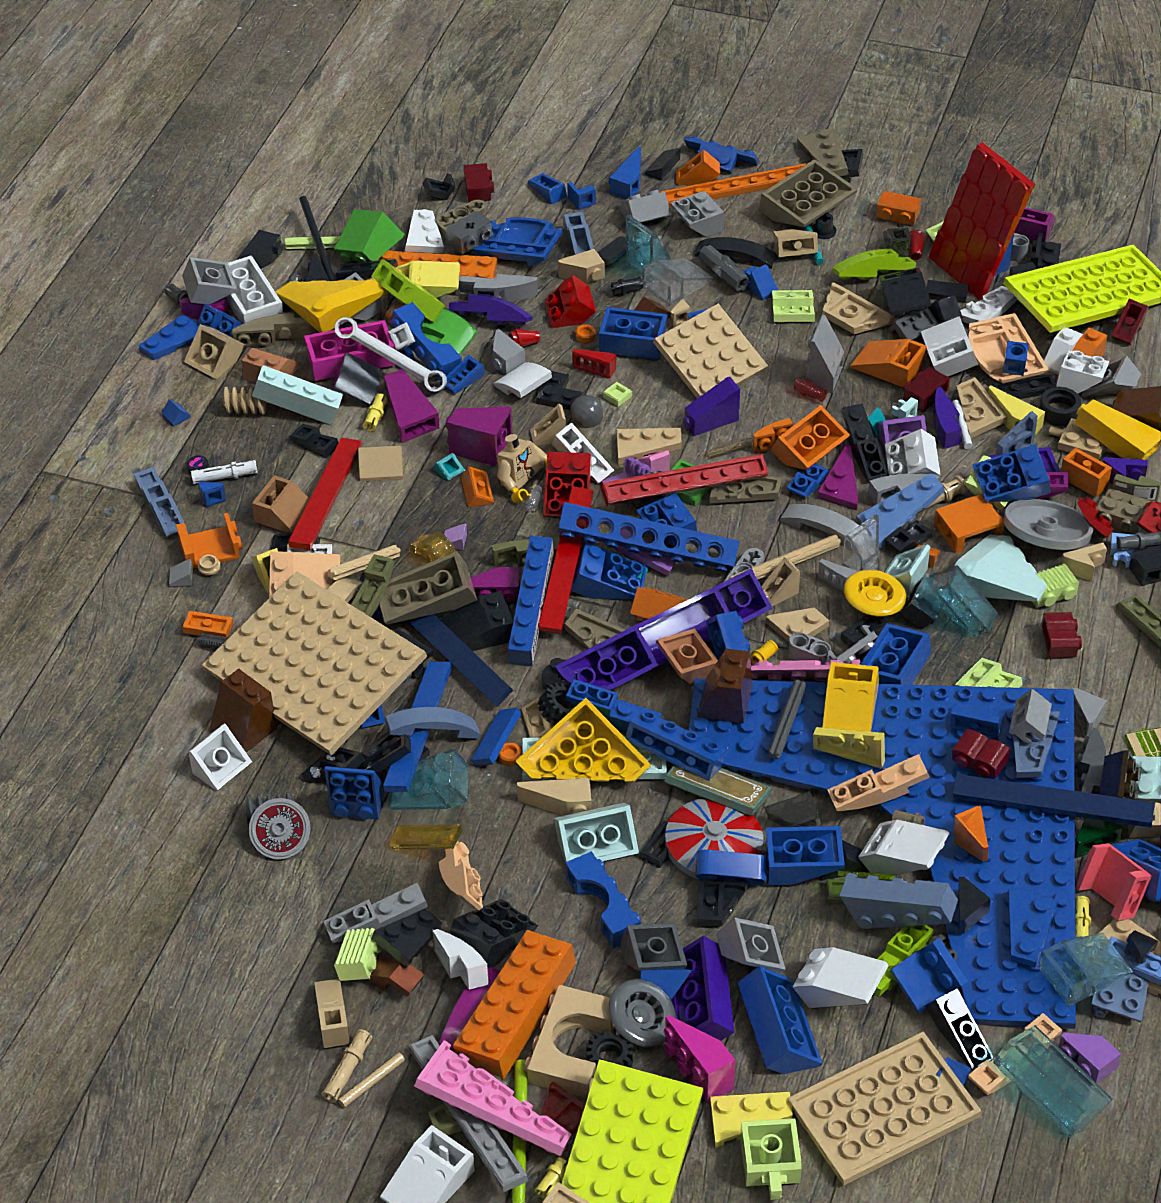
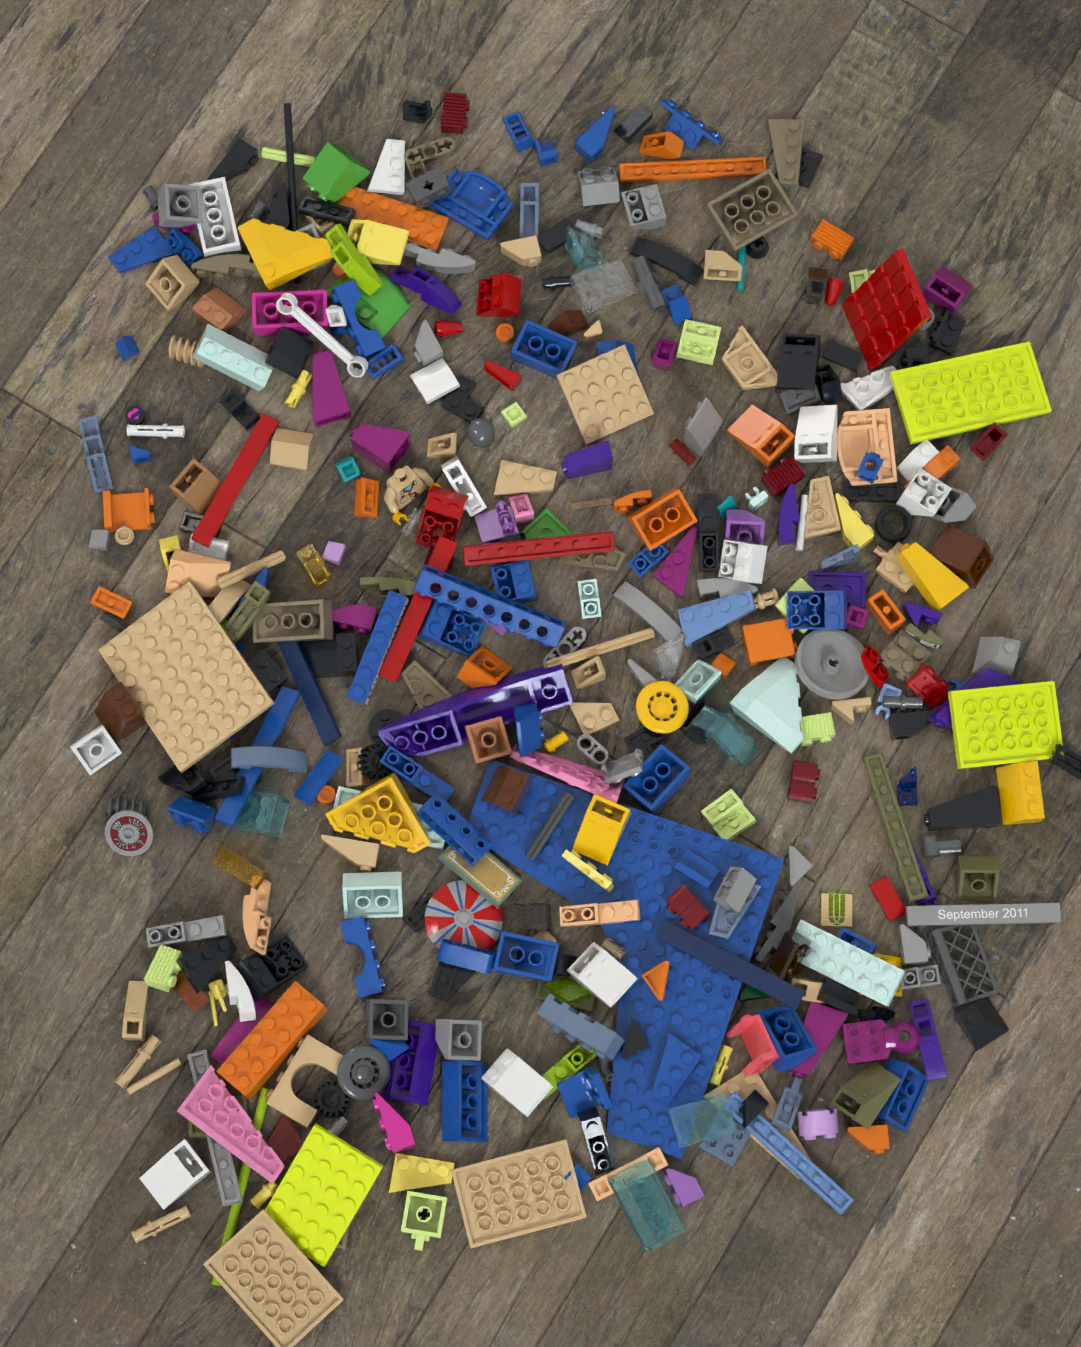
camera: 10 degrees right, 30 degrees up
lime slope [832,249,916,280] -> none
none -> light yellow plant [208,979,238,1026]
none -> light aqua slope [577,579,601,619]
none -> magenta slope [652,338,677,371]

